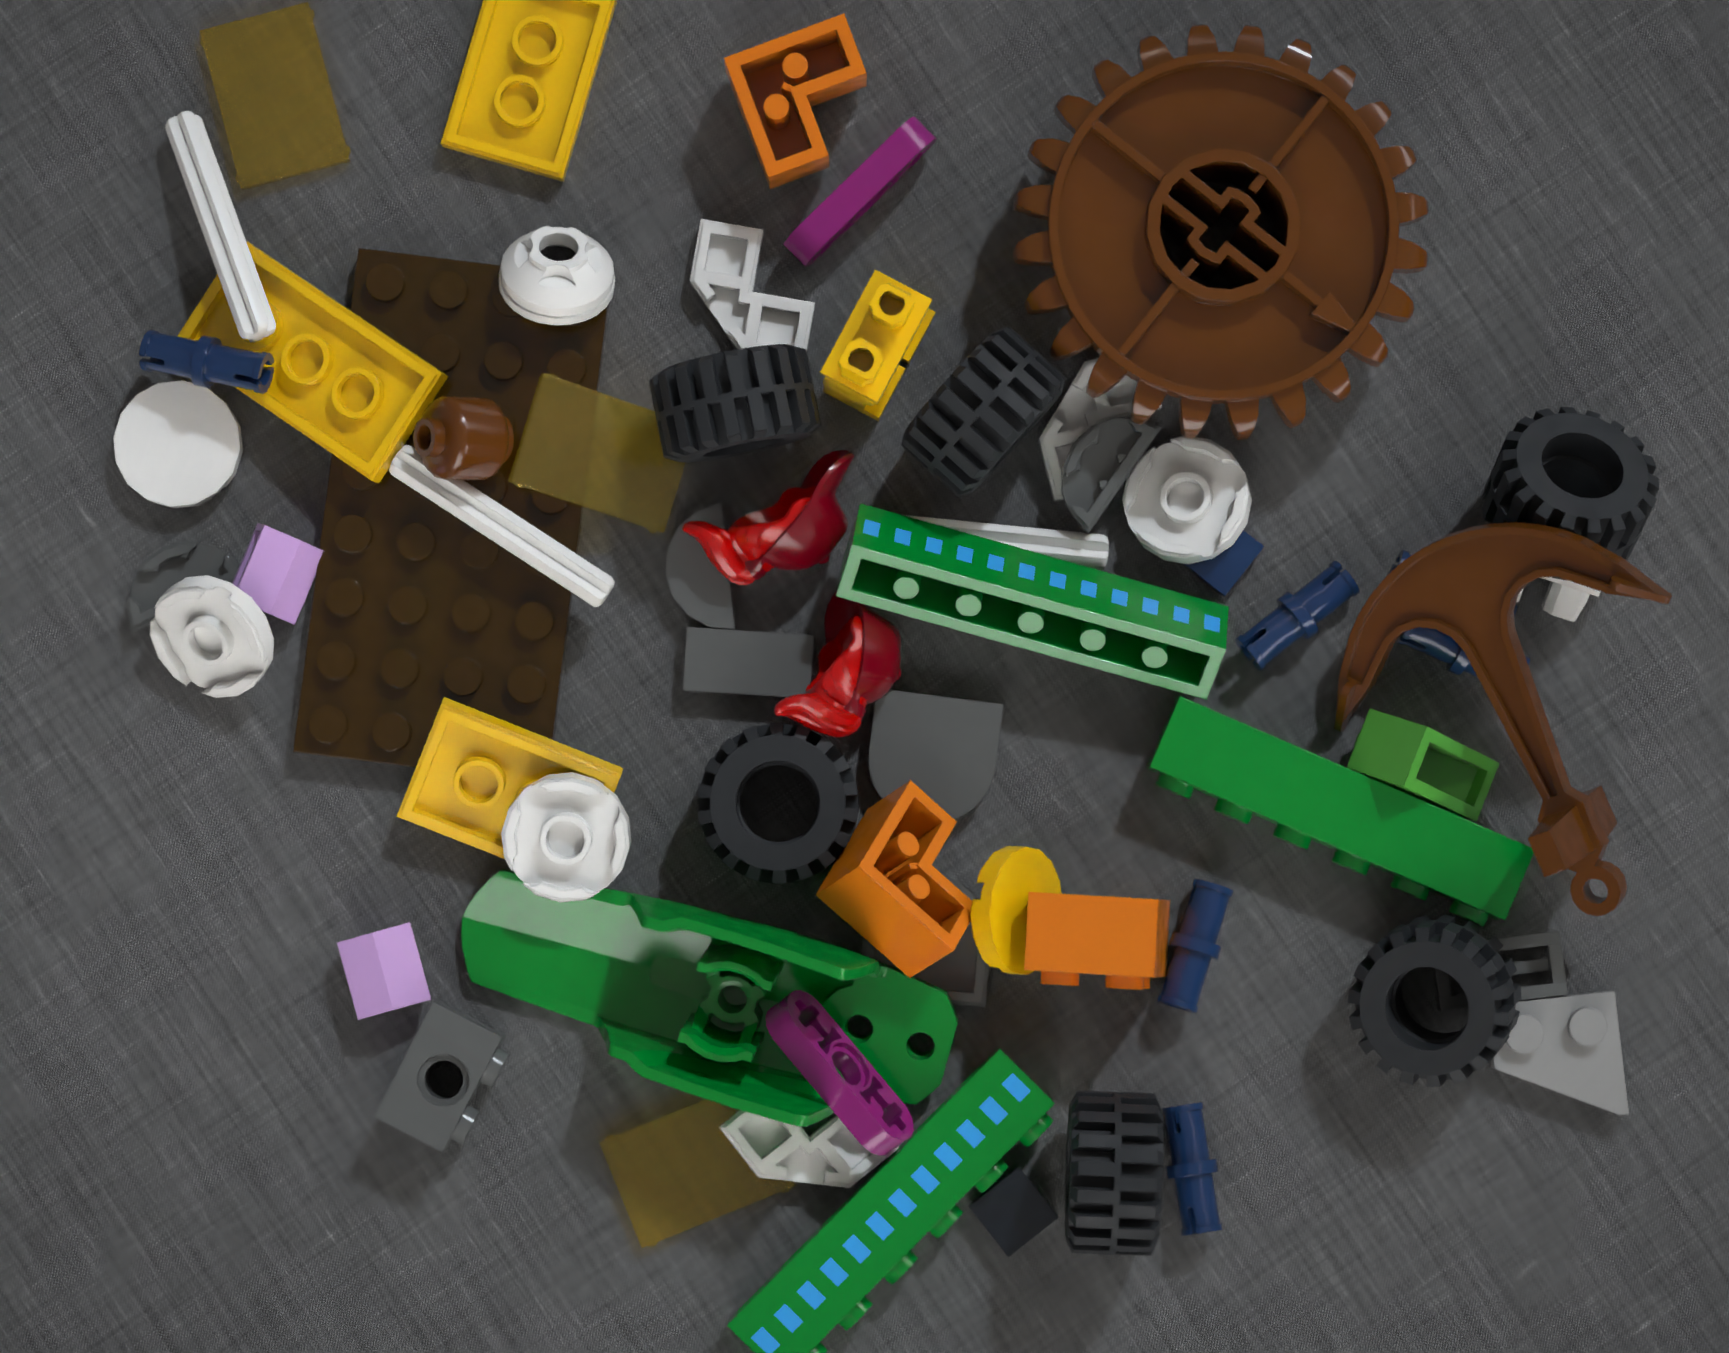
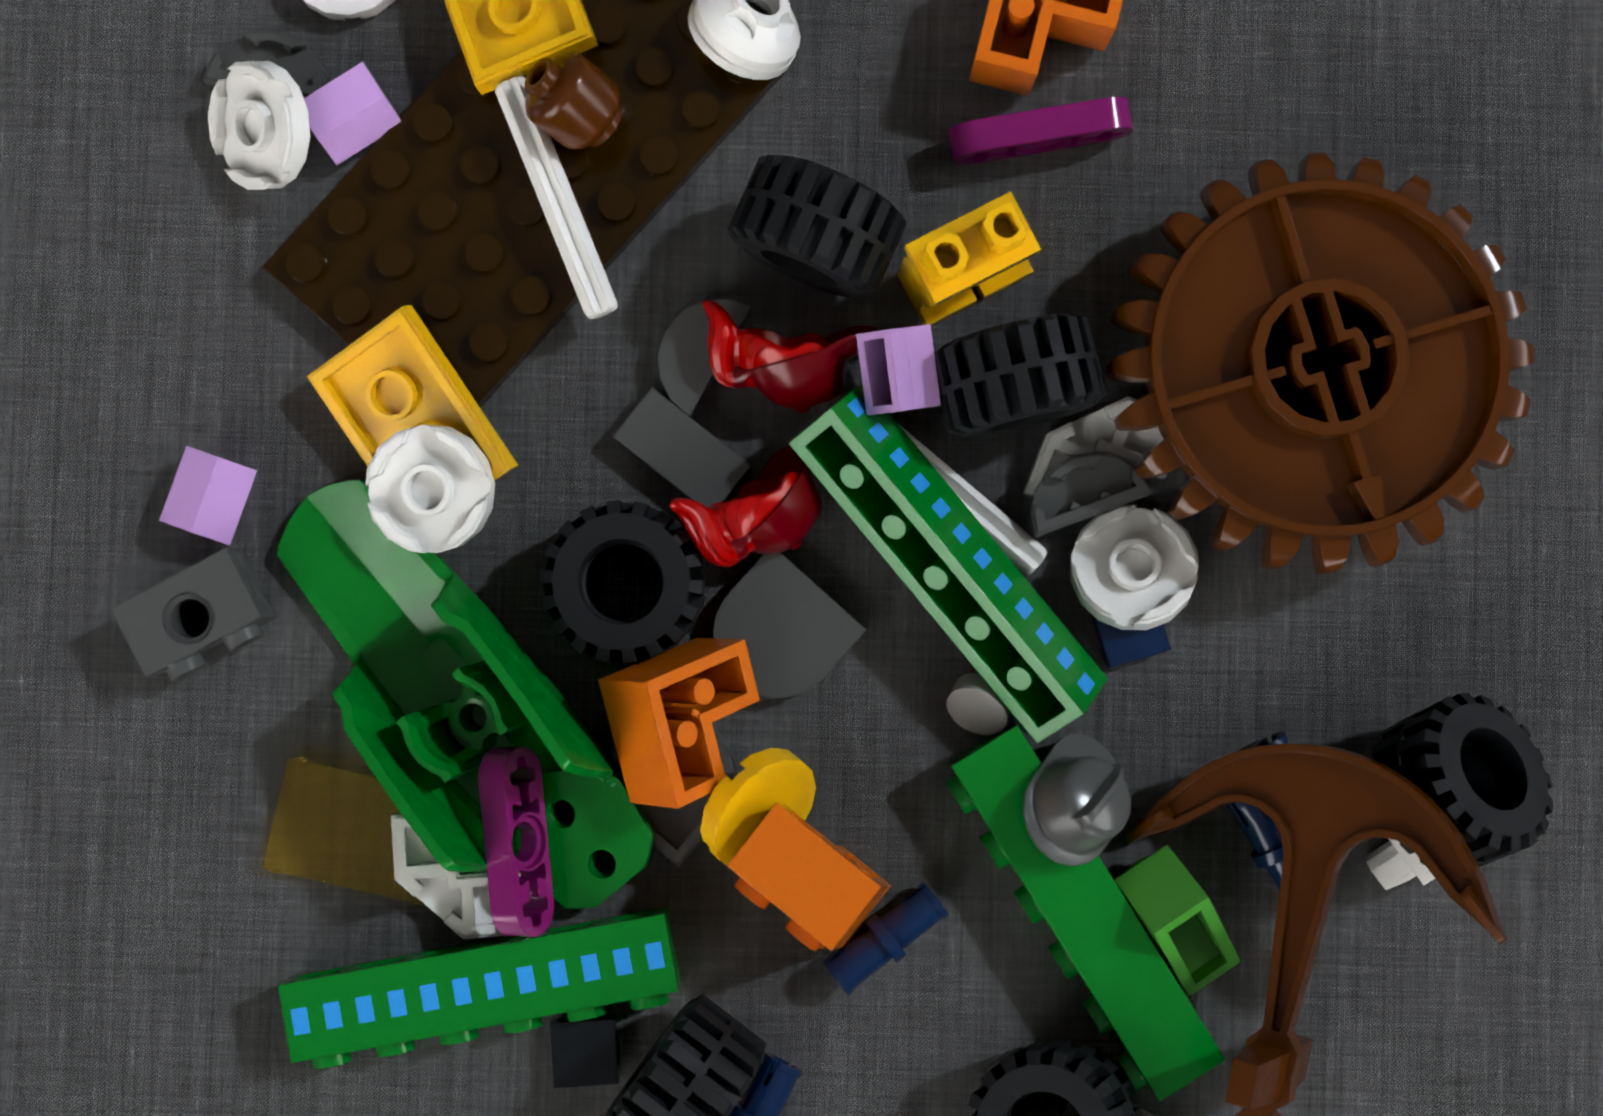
camera: 35 degrees right, 0 degrees up
clear yellow piece [508,373,685,533] -> none
white tile [690,219,815,351] -> none
dark blue pin [1235,560,1360,671] -> none
none -> lavender piece [856,324,941,416]
none -> light grey tile [946,673,1011,735]
none -> dark grey piece [1022,733,1131,867]

